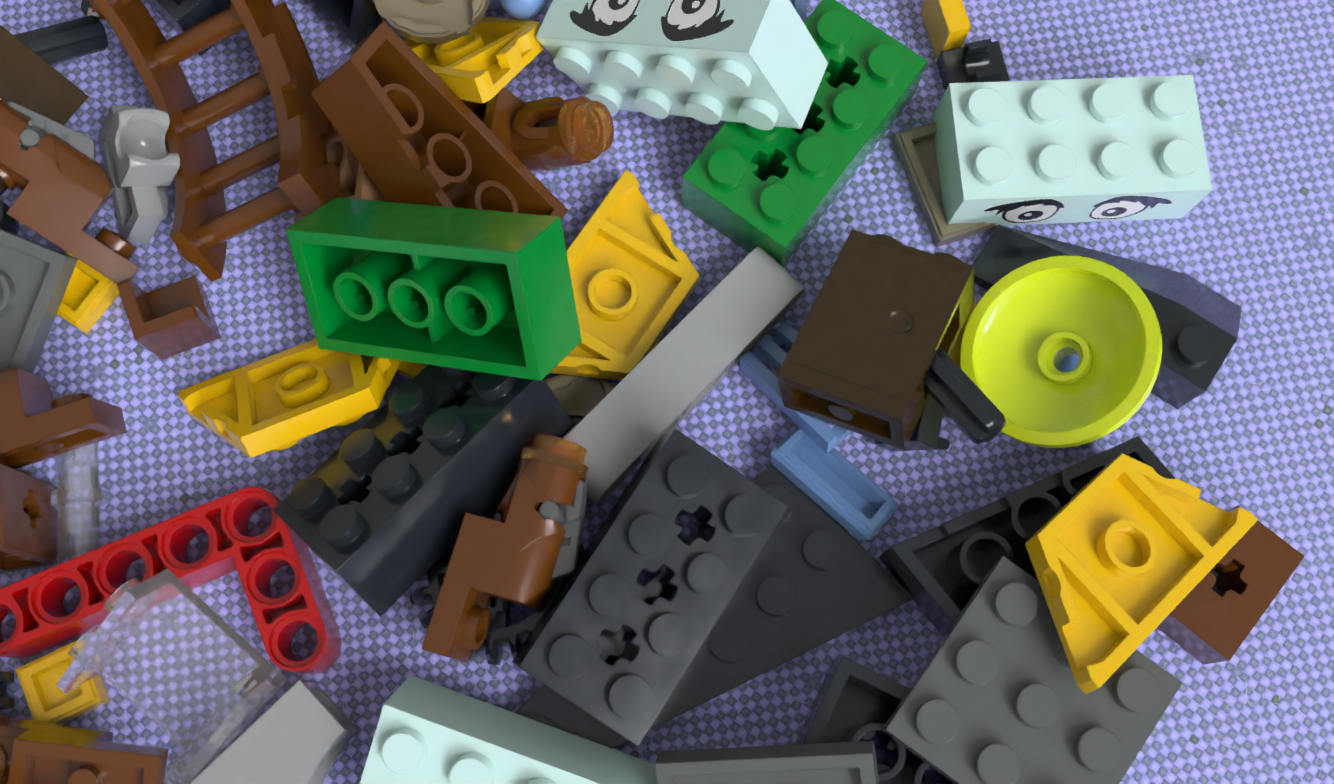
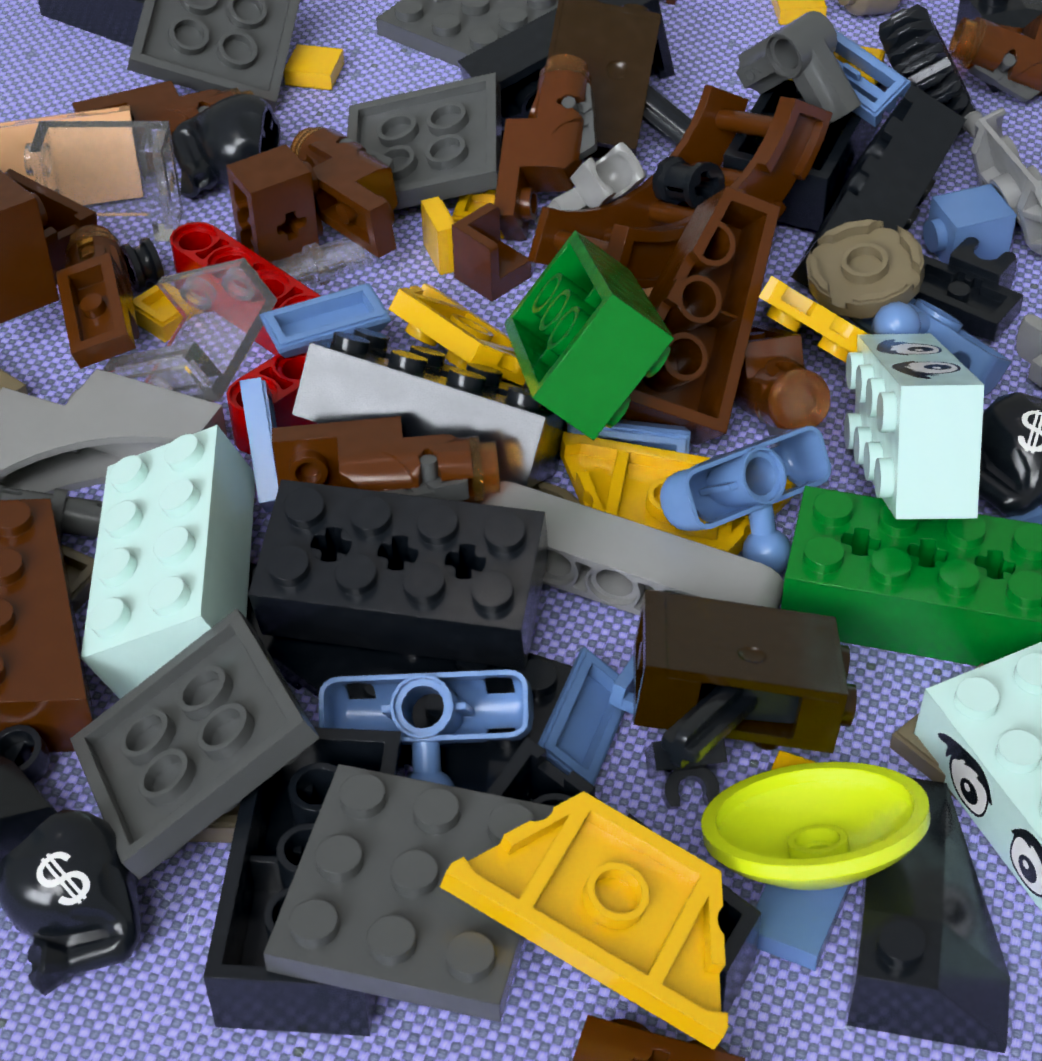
camera: 70 degrees right, 30 degrees down
none -> tile [239,377,279,513]
none -> medium blue tile [259,283,391,359]
none -> medium blue piece [319,669,534,787]
none -> yellow tile [420,196,455,275]
none -> black bush [652,156,725,209]
none -> medium blue piece [660,426,832,574]

